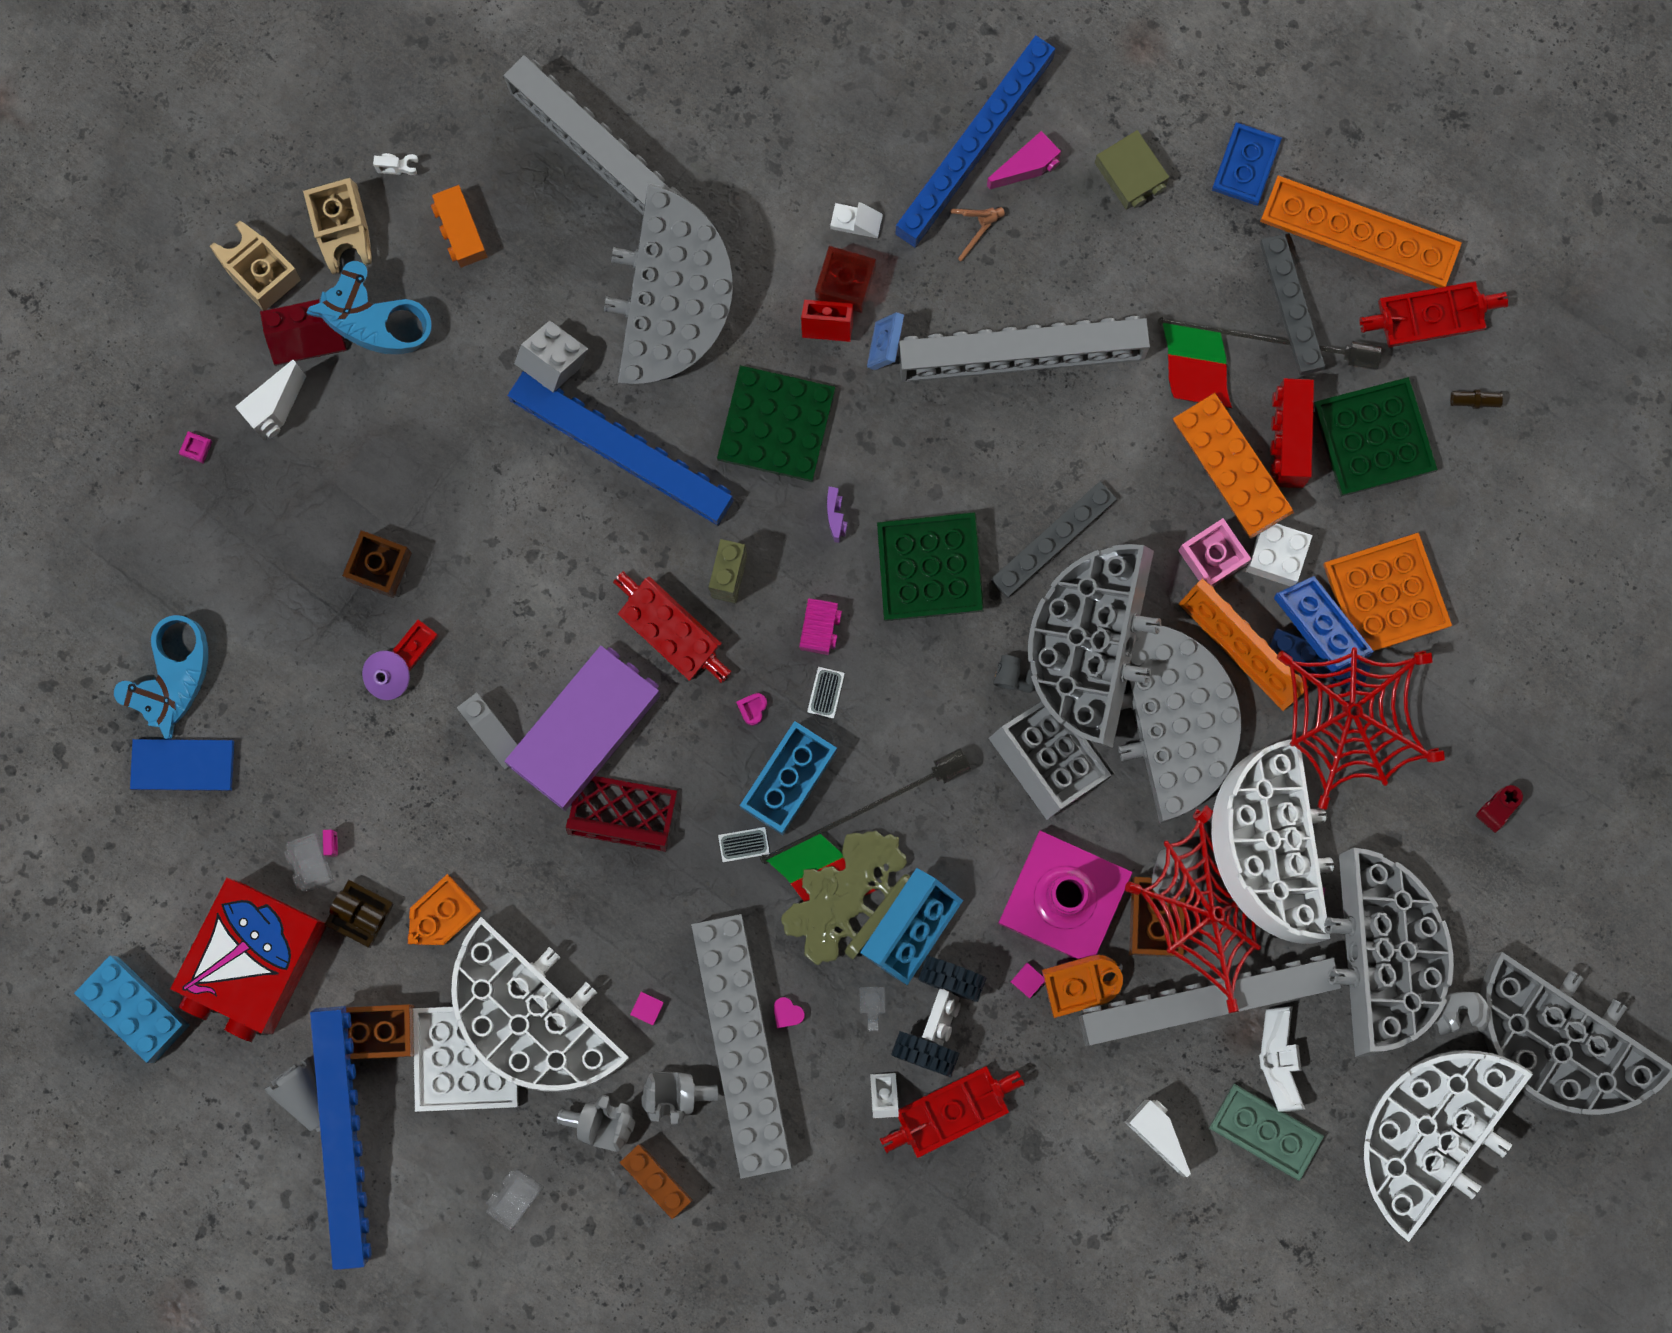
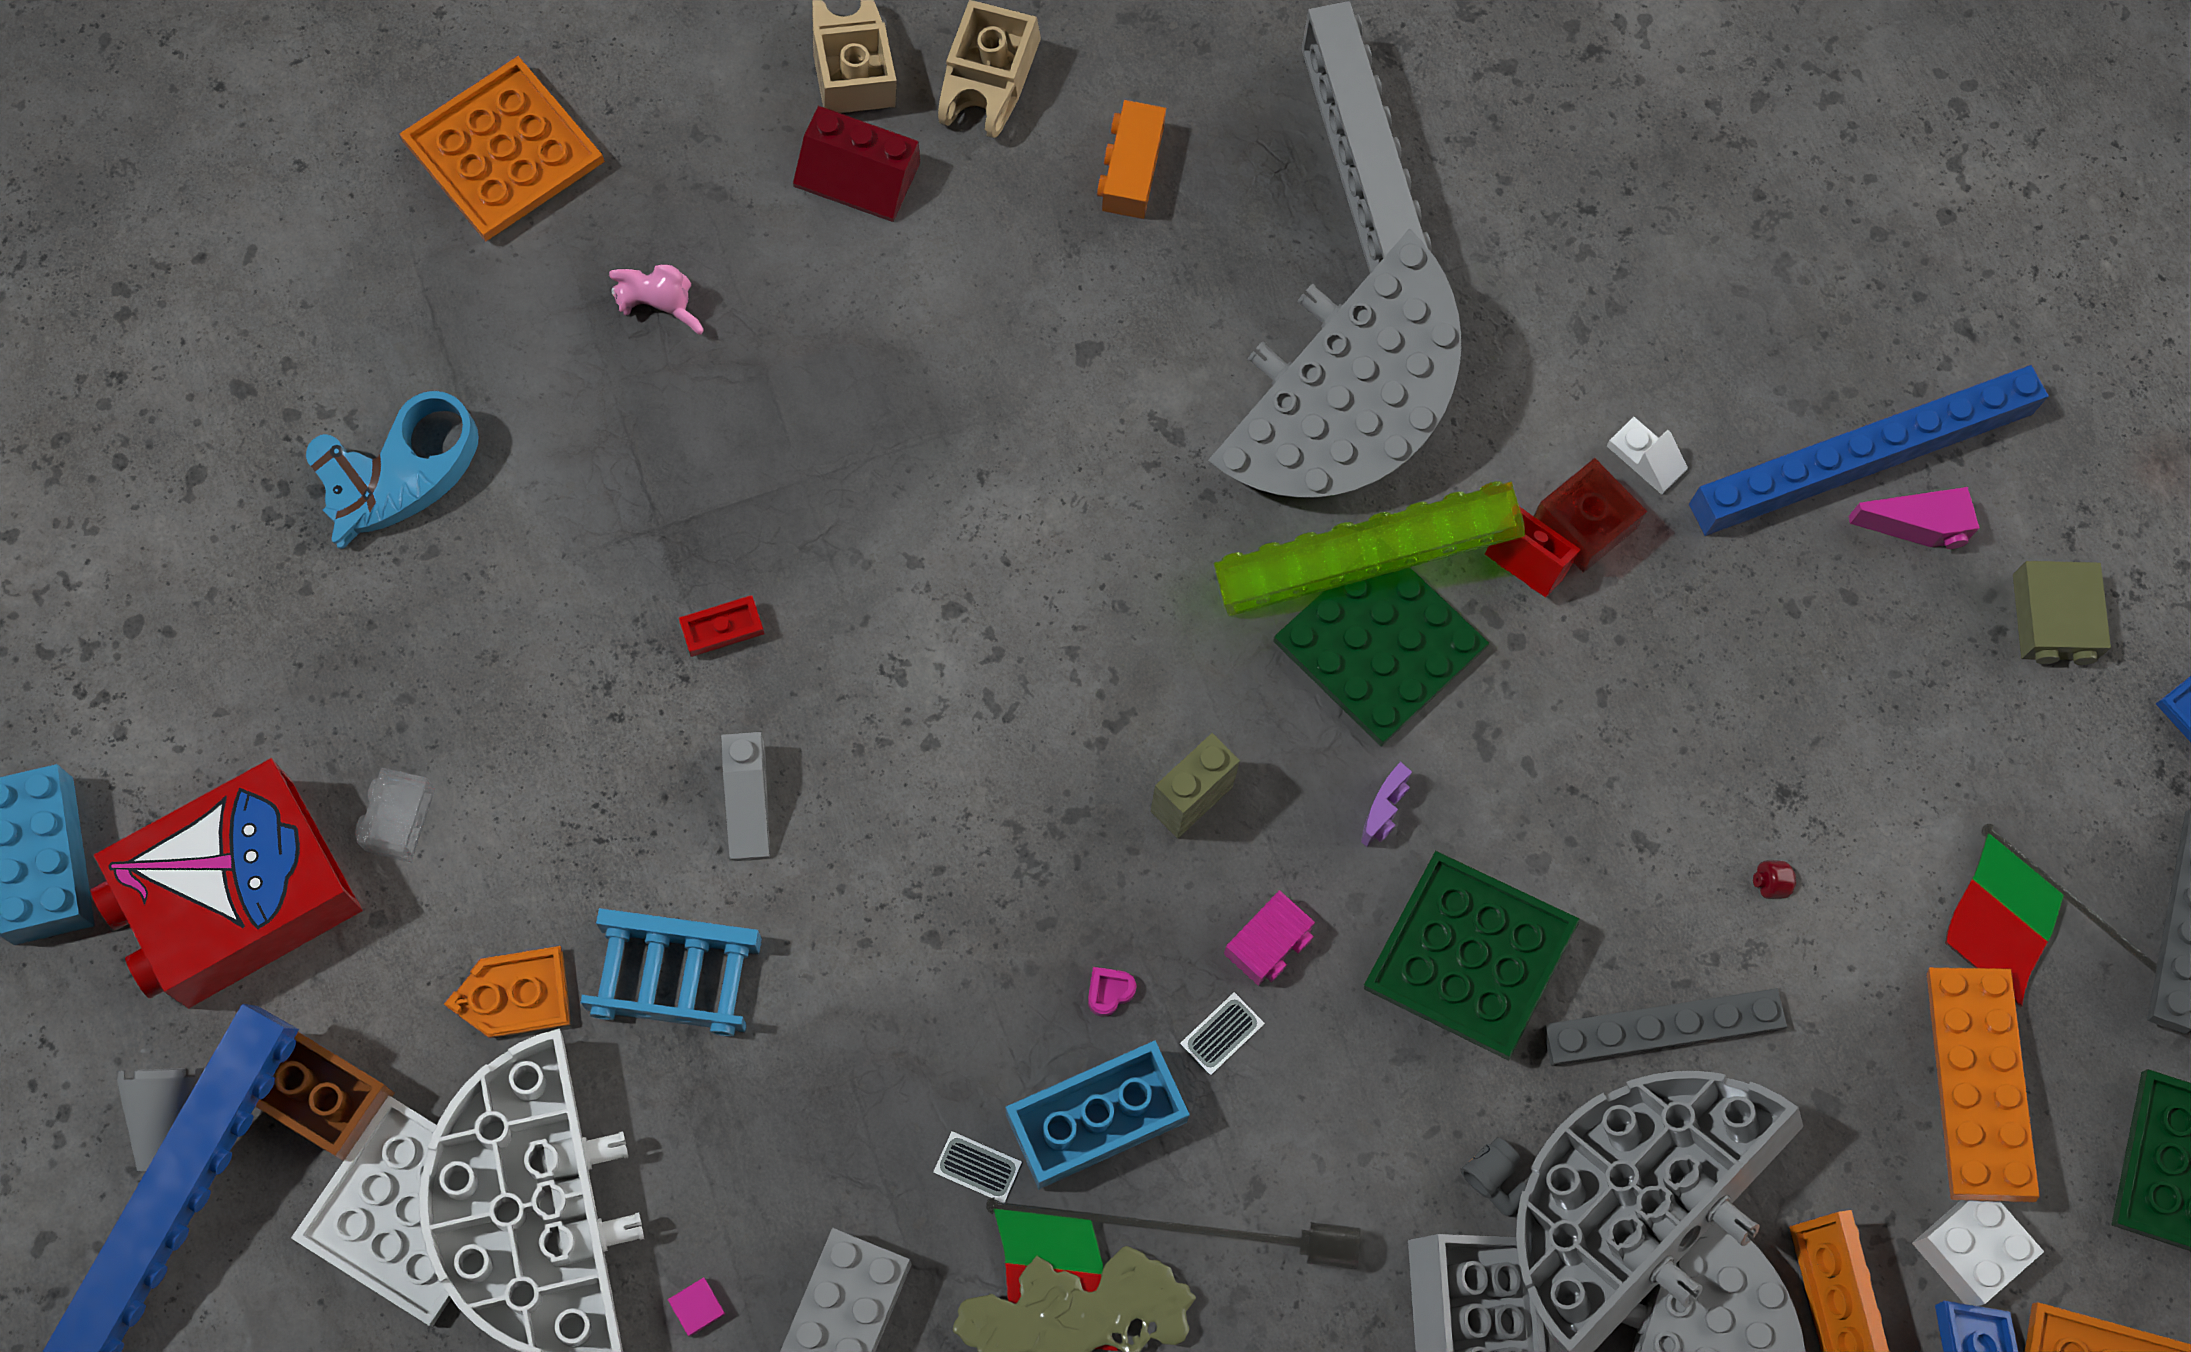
camera: 25 degrees right, 10 degrees down
blue tile [130,739,234,791] -> none
dark pink tile [179,431,213,464] -> none
white slope [235,360,306,440] -> none
dark azure animal [306,261,431,355] -> none
dark pink tile [323,829,338,857] -> none
dark brown plate [324,879,394,948] -> none
reddish brown brick [342,530,412,598] -> none
medium lavender dish [362,650,410,700] -> none
white plate [373,153,419,175] -> none
medium lavender brick [505,645,660,811] -> none
blue brick [507,371,733,526] -> none
light grey brick [514,320,588,392] -> none
dark red fence [566,776,677,852] -> none
red plate [613,571,732,683] -> none
medium blue tile [867,312,904,370] -> none
light grey brick [899,316,1150,382] -> none
nougat plant [950,207,1005,261] -> none
bright pink brick [1178,518,1251,587] -> none
red brick [1270,378,1314,488] -> none
none -> orange plate [399,56,605,242]
none -> dark azure fence [580,908,762,1037]
none -> bright pink animal [609,265,703,335]
none -> clear neon green brick [1214,481,1525,616]
none -> dark red piece [1753,860,1796,899]

